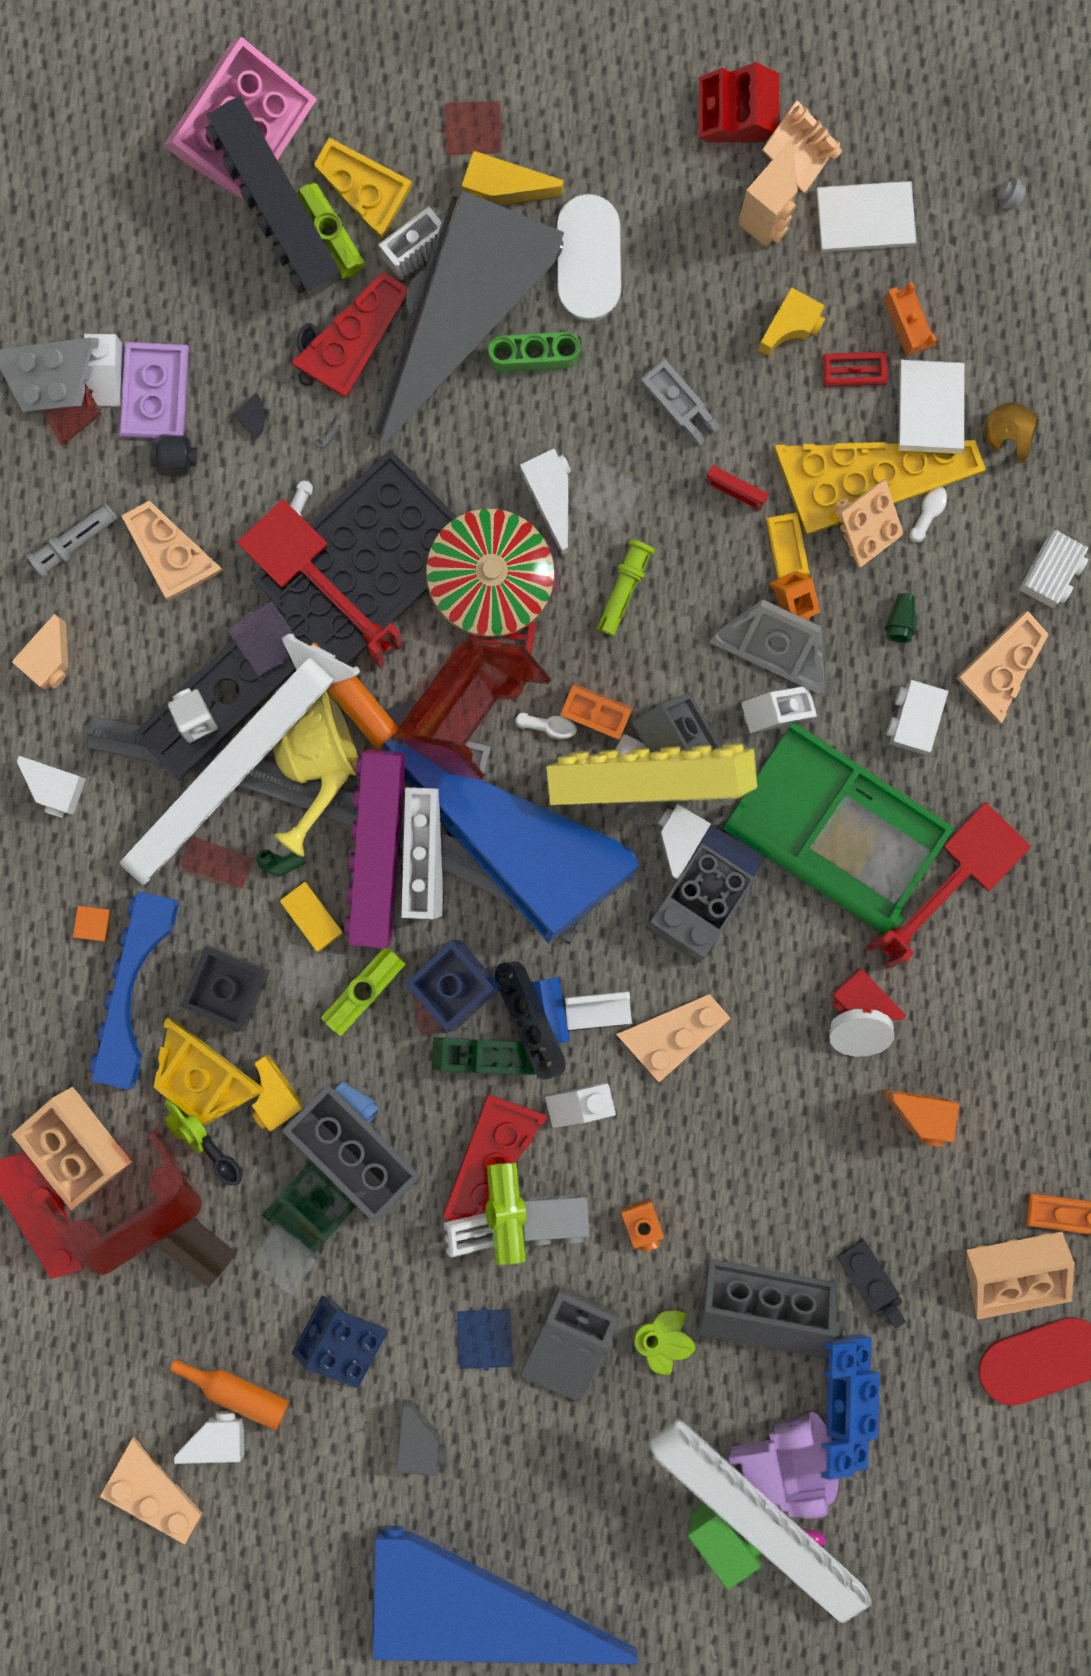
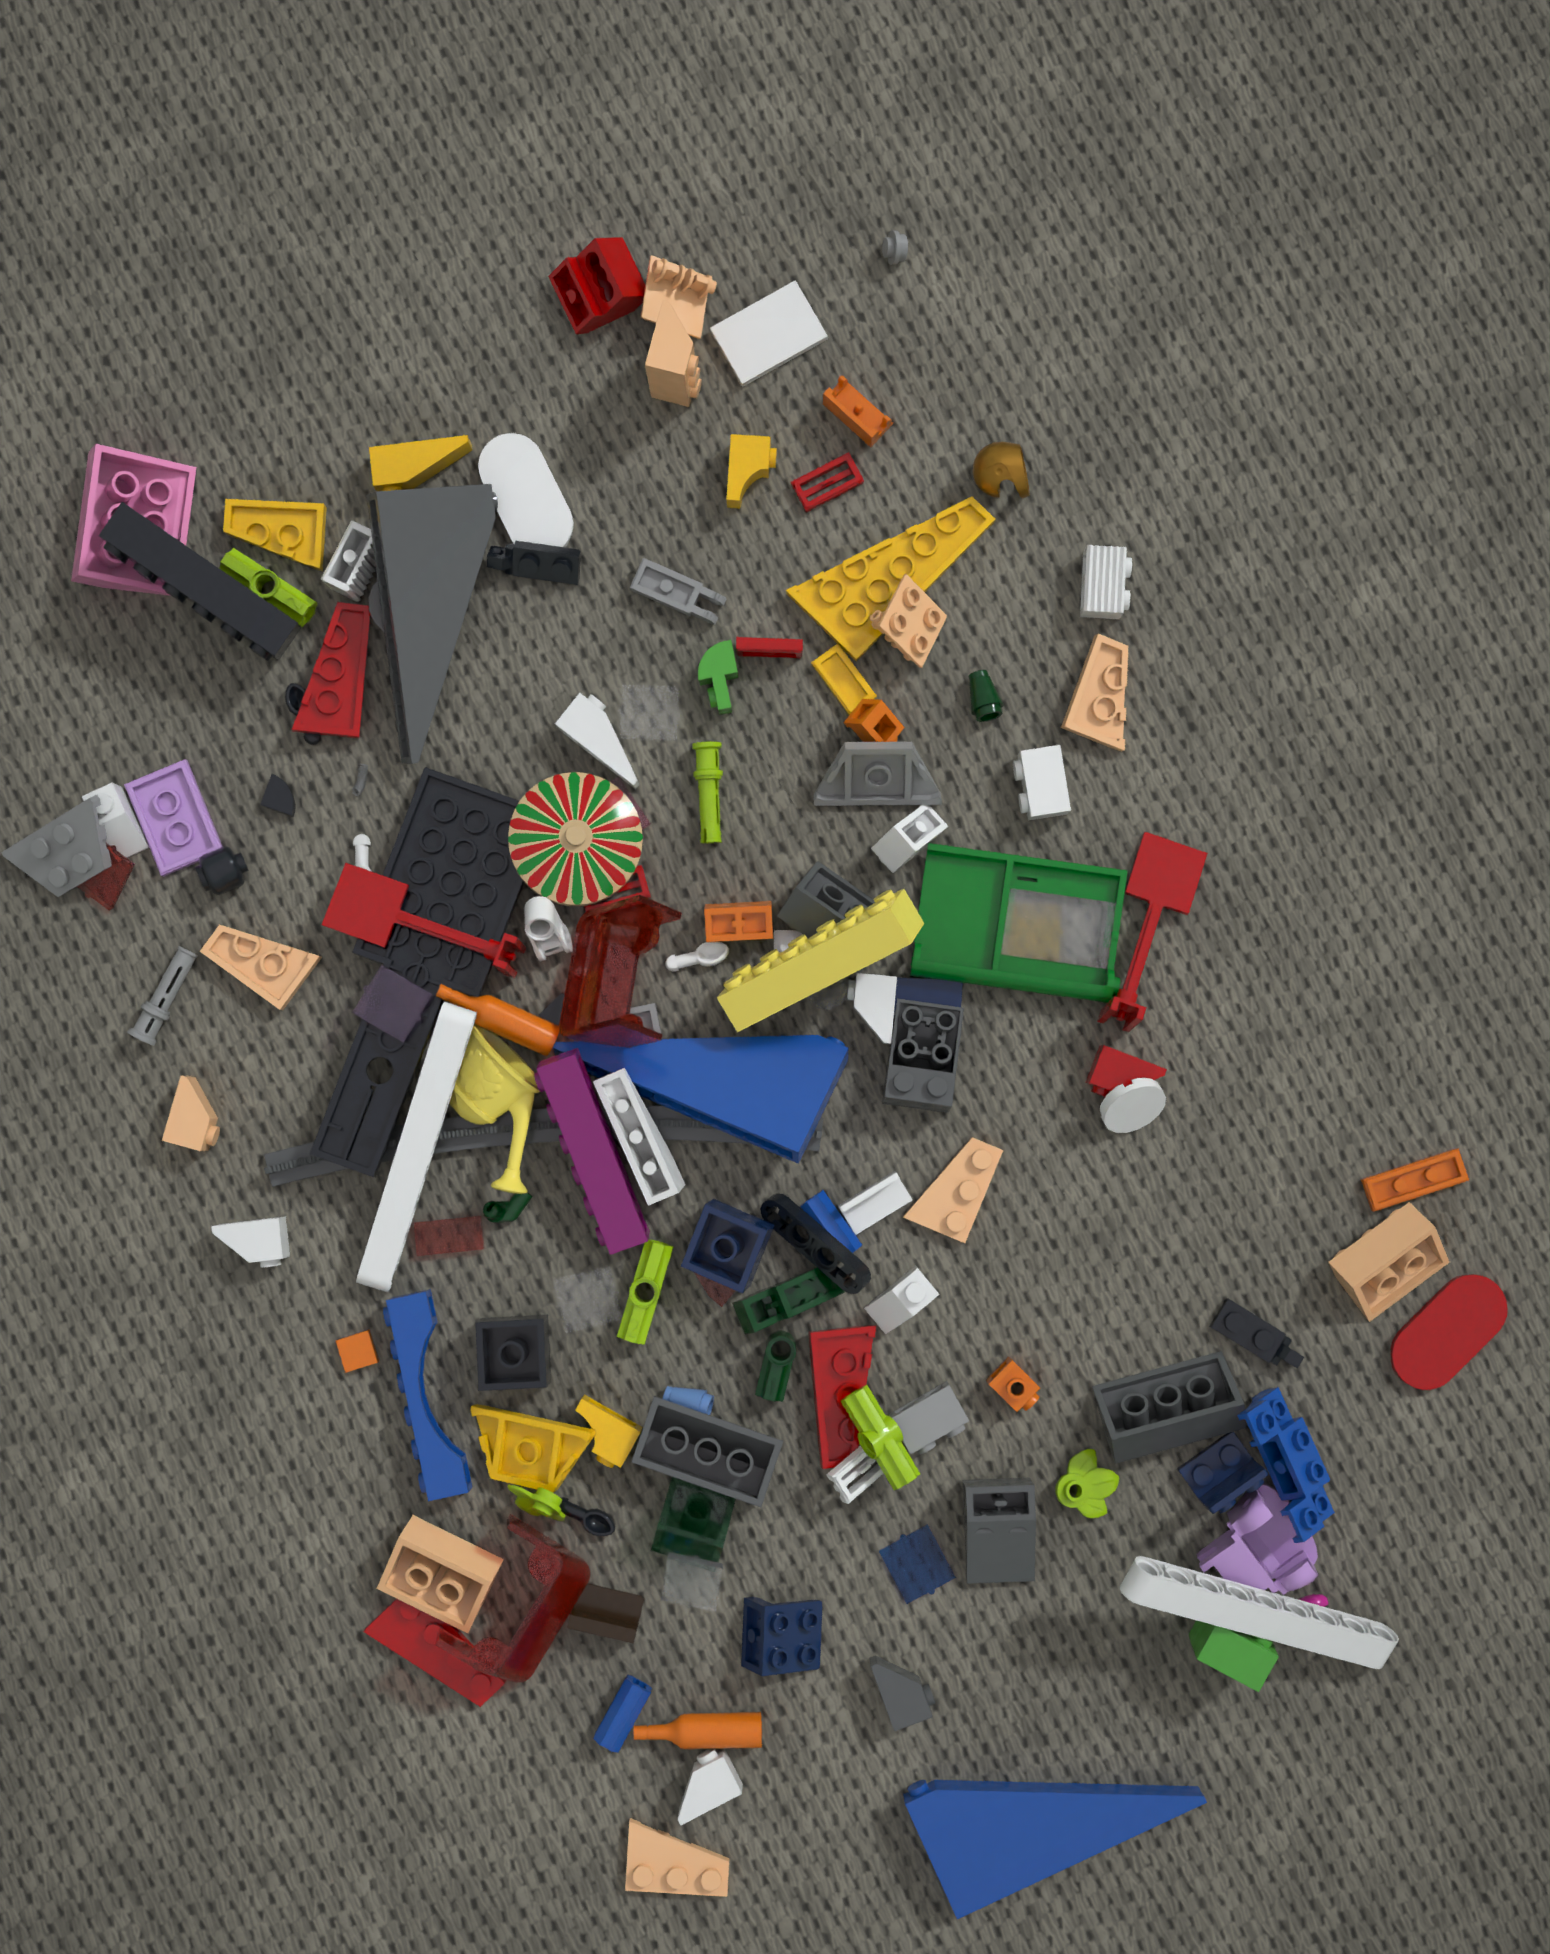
camera: 20 degrees left, 0 degrees up
white slope [168,689,218,743] -> none
yellow tile [280,882,344,953] -> none
white tile [281,633,360,684] -> none
clear red piece [443,101,504,155] -> none
bright green beam [488,332,581,372] -> none
orange slope [883,1089,959,1147] -> none
white tile [898,360,964,454] -> none
white piece [909,487,947,543] -> none
none -> black hinge [487,540,581,585]
none -> white piece [524,896,573,962]
none -> blue axle [593,1675,652,1753]
none -> bright green brick [698,640,739,715]
none -> dark green piece [755,1330,796,1402]
none -> dark blue bracket [1177,1432,1268,1514]

